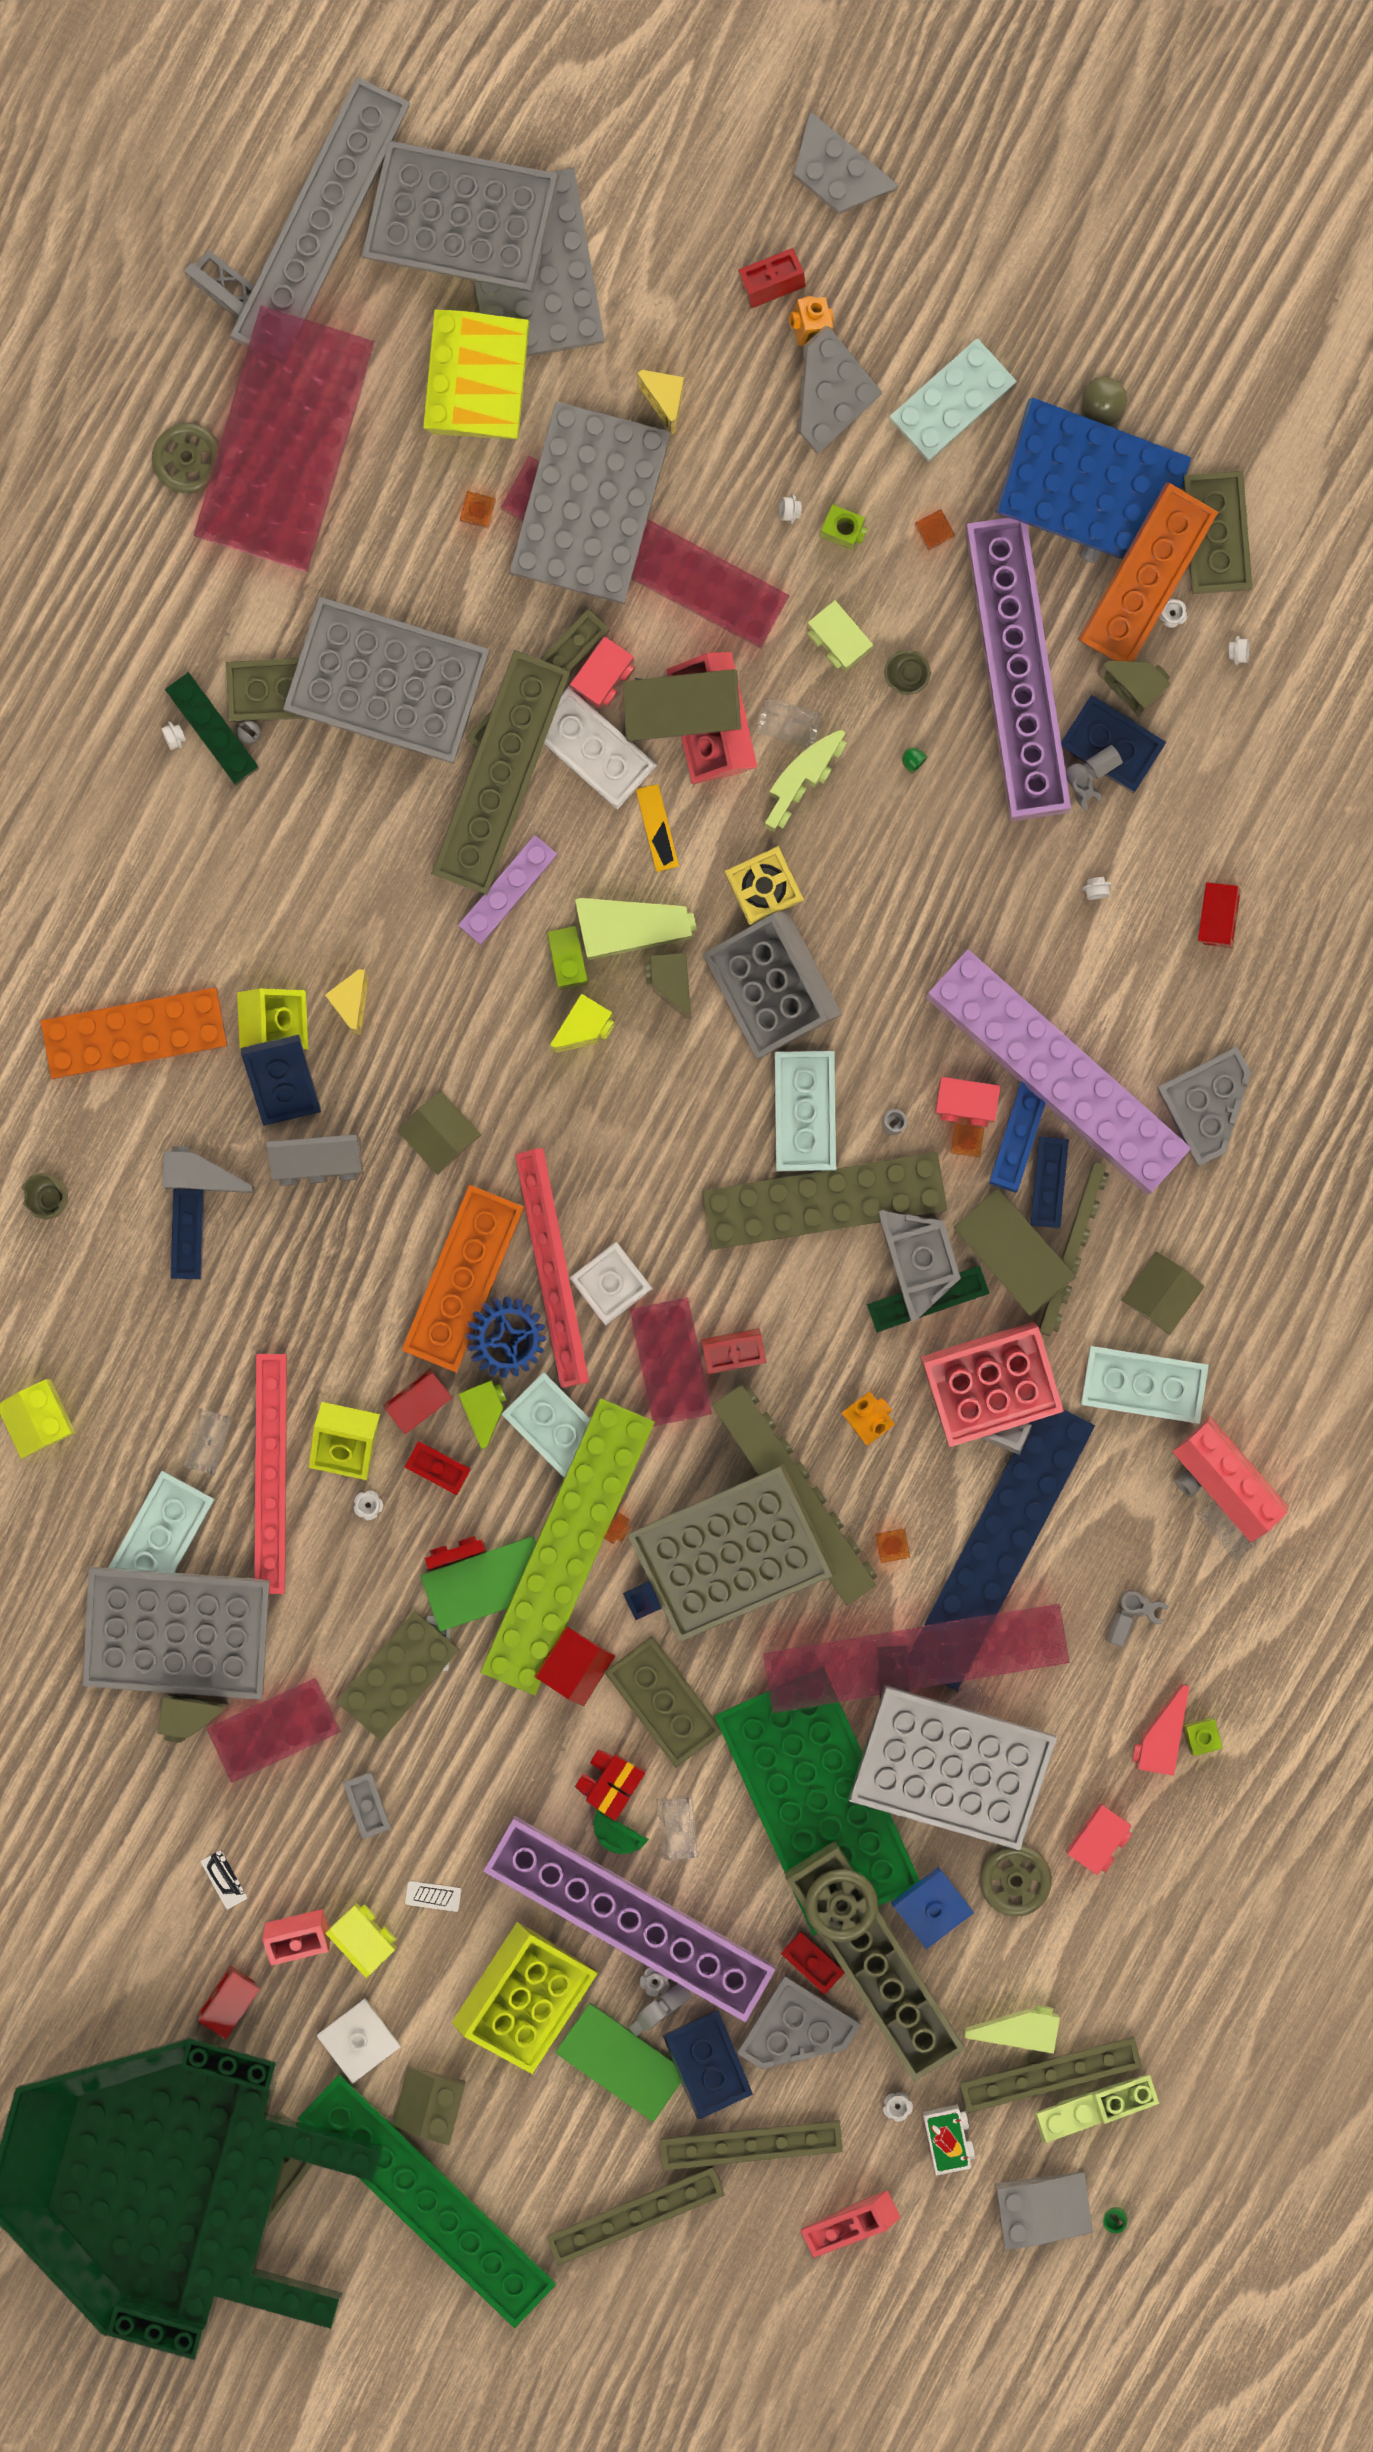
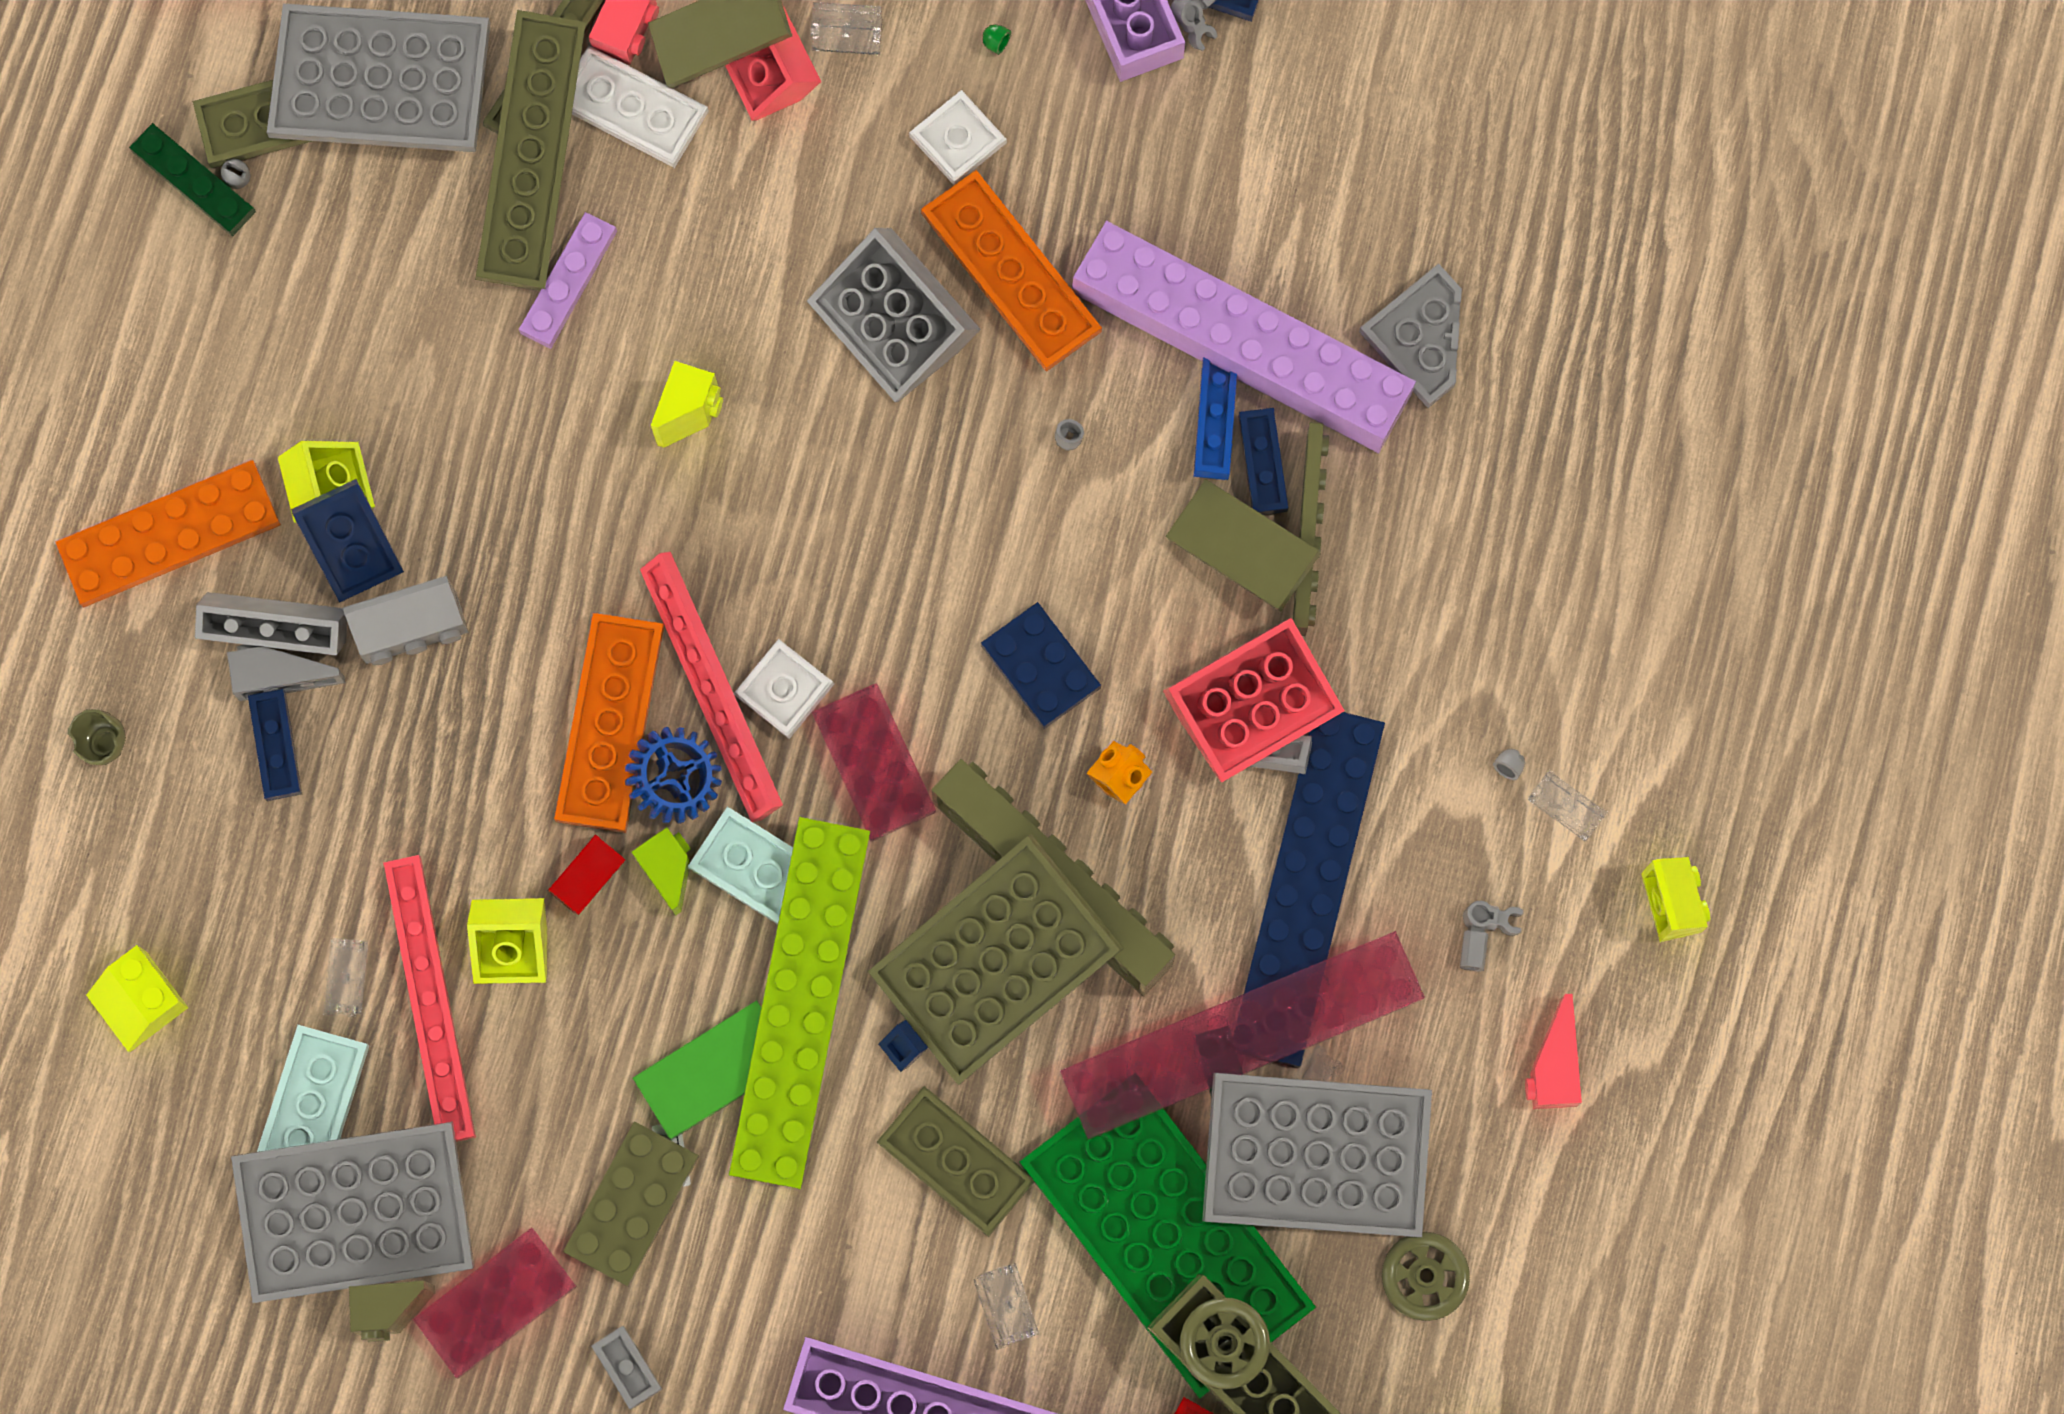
camera: 15 degrees left, 10 degrees down
white plate [161,722,186,750] -> none
light yellow slope [325,969,369,1035] -> none
white plate [354,1490,383,1520] -> none
olive slope [397,1091,481,1175] -> none
red plate [405,1441,471,1495] -> none
red plate [424,1536,487,1570] -> none
red slope [534,1626,615,1706] -> none
lime slope [547,926,588,990] -> none
yellowish green slope [575,898,697,960] -> none
red hips [575,1749,646,1821] -> none
green plate [593,1809,649,1855] -> none
clear orange plate [603,1512,632,1544] -> none
yellow sticker [636,784,679,872] -> none
olive slope [645,953,691,1019] -> none
red hinge [701,1328,767,1374] -> none
olive plate [702,1152,947,1250] -> none
light yellow piece [724,846,804,926] -> none
yellowish green slope [764,730,847,833] -> none
light aqua plate [775,1051,836,1172] -> none
dark green plate [867,1266,990,1333] -> none
clear orange plate [875,1528,910,1563] -> none
light grey wing [878,1210,961,1322] -> none
blue plate [891,1866,974,1949] -> none
coral brick [935,1077,1000,1127] -> none
clear orange plate [950,1124,984,1158] -> none
coral brick [1065,1803,1132,1875] -> none
light aqua plate [1080,1346,1209,1424] -> none
white plate [1083,877,1112,900] -> none
olive slope [1121,1252,1205,1335] -> none
coral slope [1172,1416,1289,1542] -> none
lime brick [1183,1717,1223,1756] -> none
red hinge [1198,882,1241,949] -> none
none -> light grey brick [195,592,347,655]
none -> white plate [909,90,1007,185]
none -> orange plate [921,170,1102,372]
none -> dark blue plate [981,602,1101,729]
none -> neon yellow slope [1641,857,1710,942]

